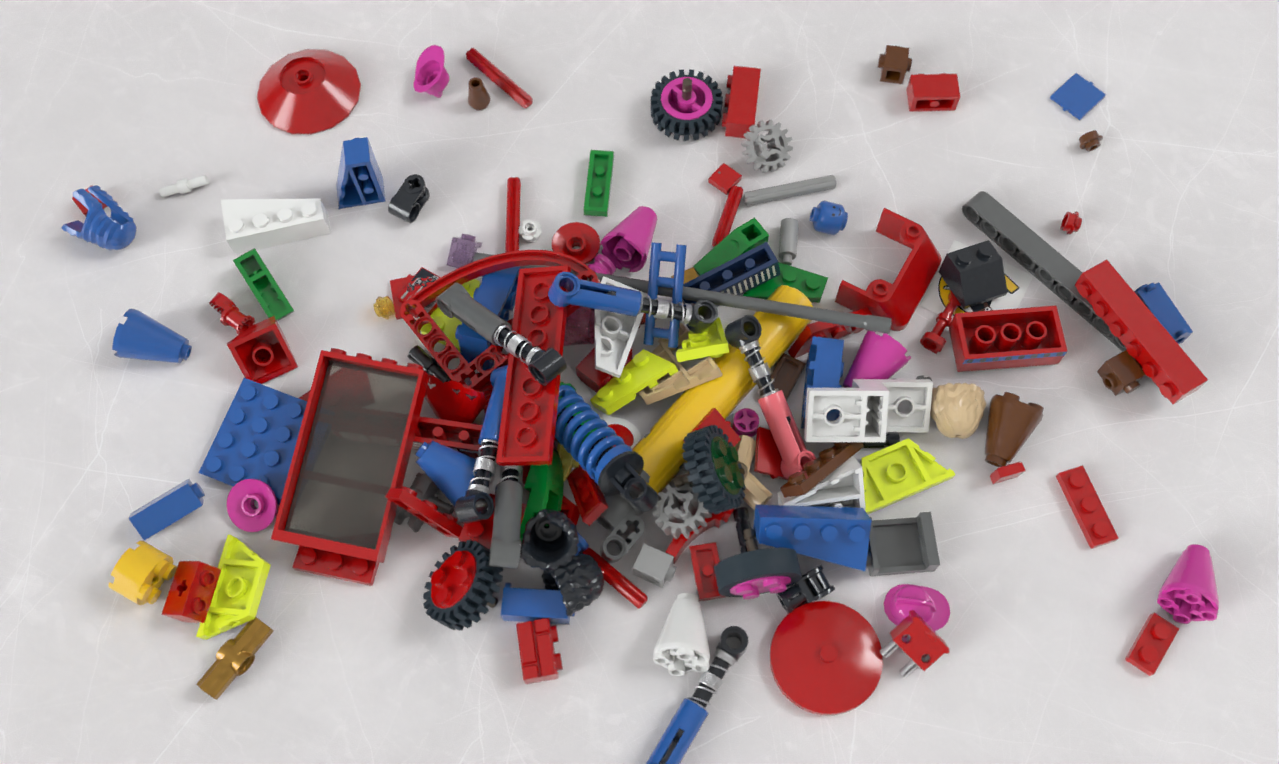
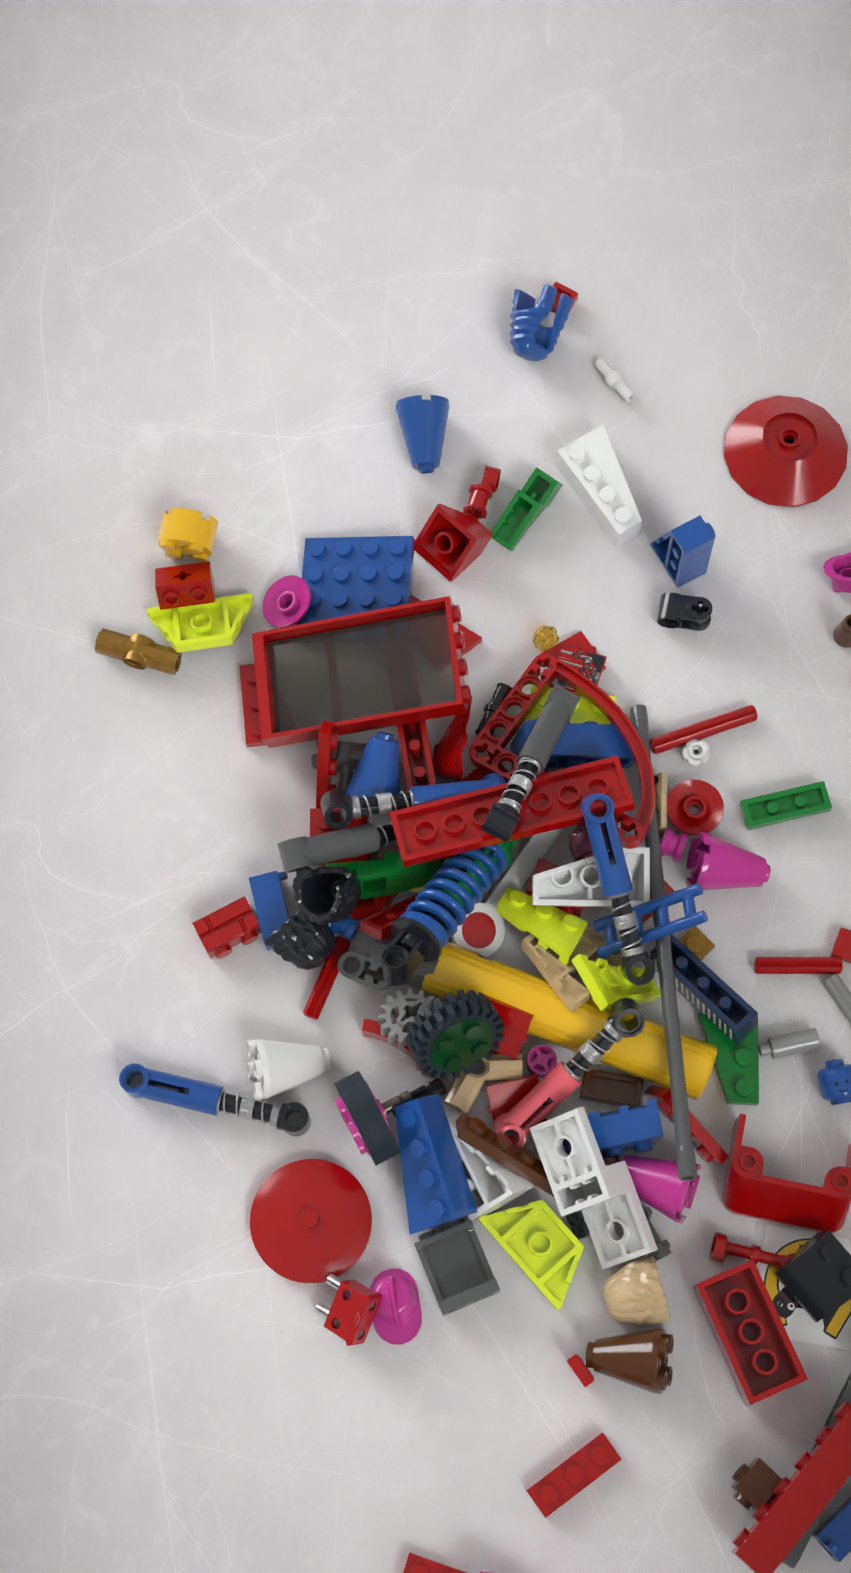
camera: 75 degrees right, 5 degrees up
blue brick [129,479,205,541] -> none
black wheel [423,540,503,630] -> none
clear purple bracket [446,233,482,268] -> none
light grey brick [633,544,677,588] -> none
red plate [689,542,726,602] -> none
green slope [693,217,769,276] -> none
black connector [776,565,835,614] -> none

